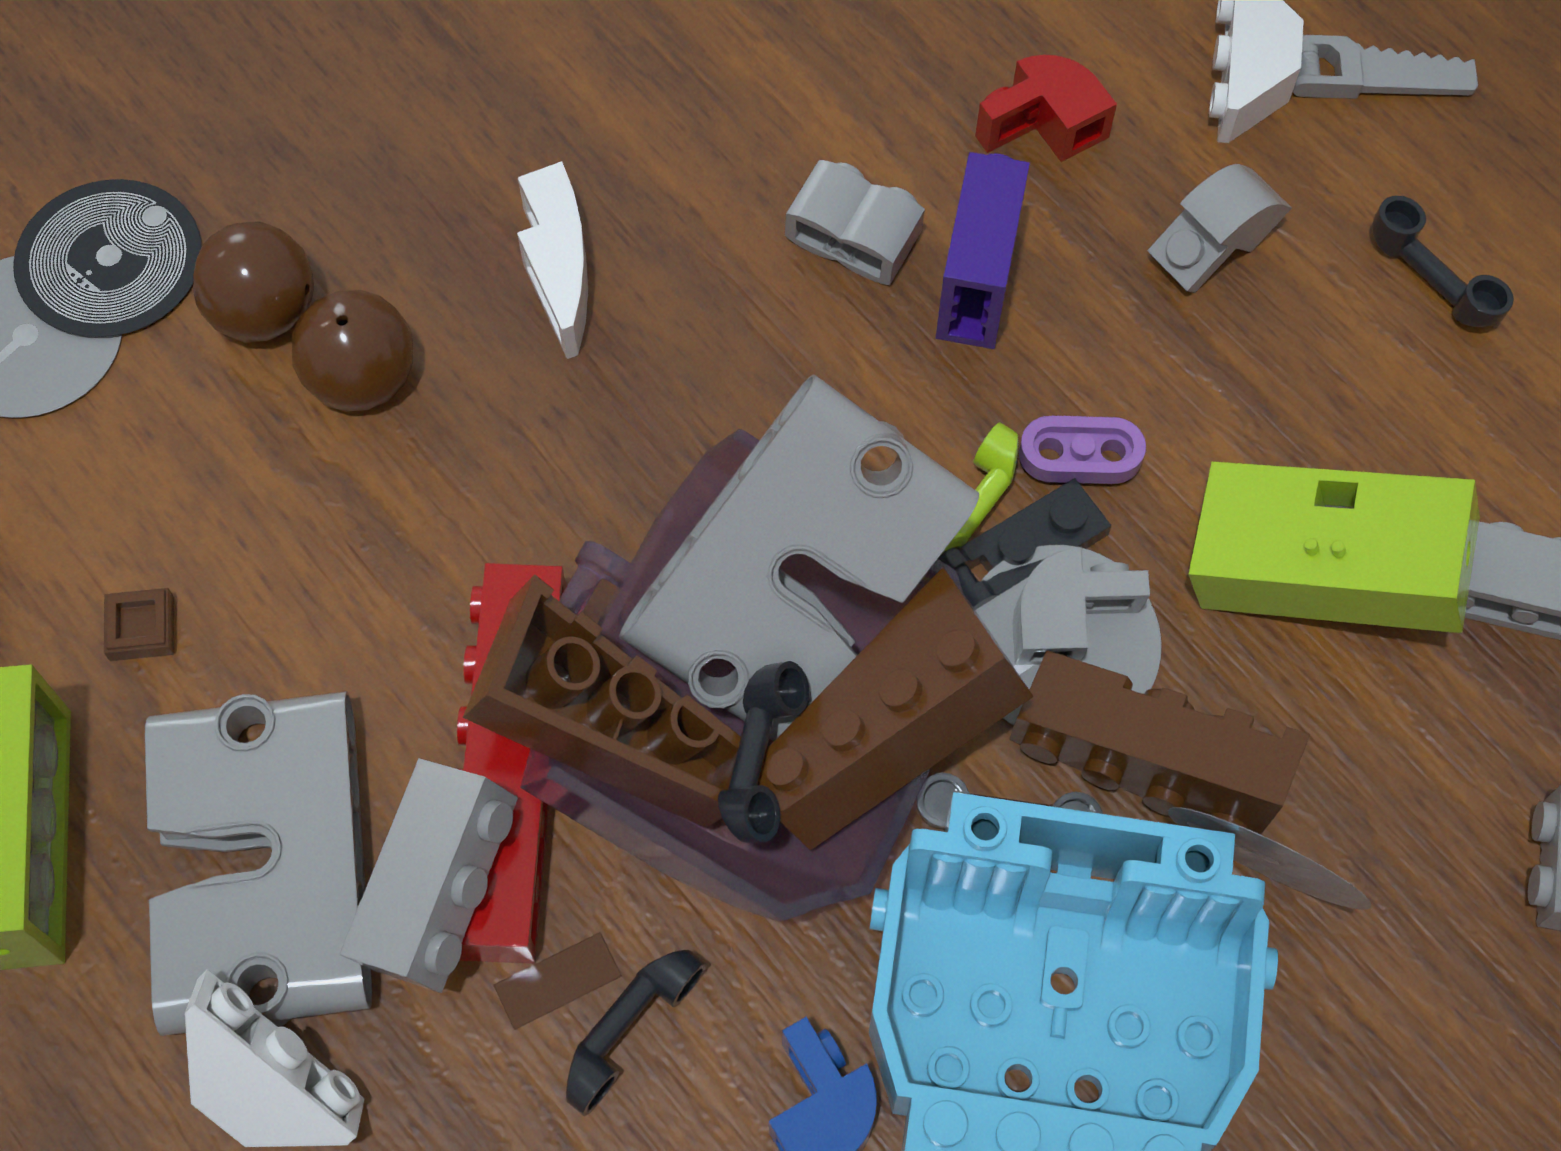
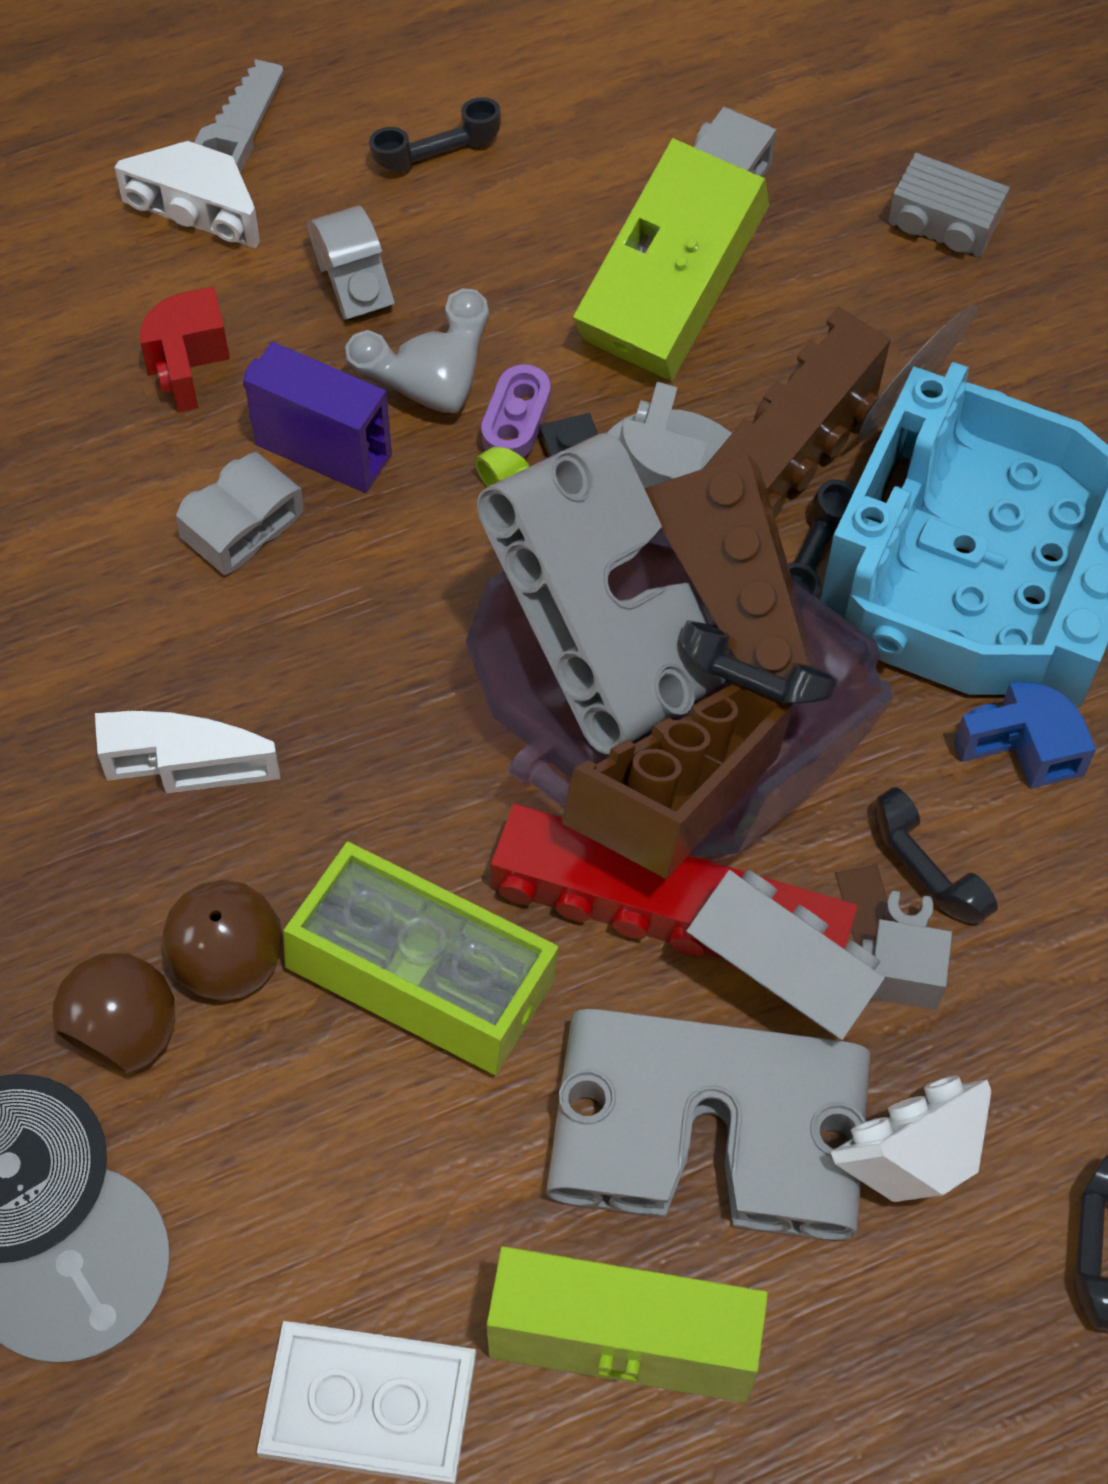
camera: 75 degrees left, 5 degrees down
reddish brown tile [104,588,174,661] -> none
none -> brick [284,841,559,1076]
none -> light grey head [344,288,490,413]
none -> light grey brick [861,891,952,1010]

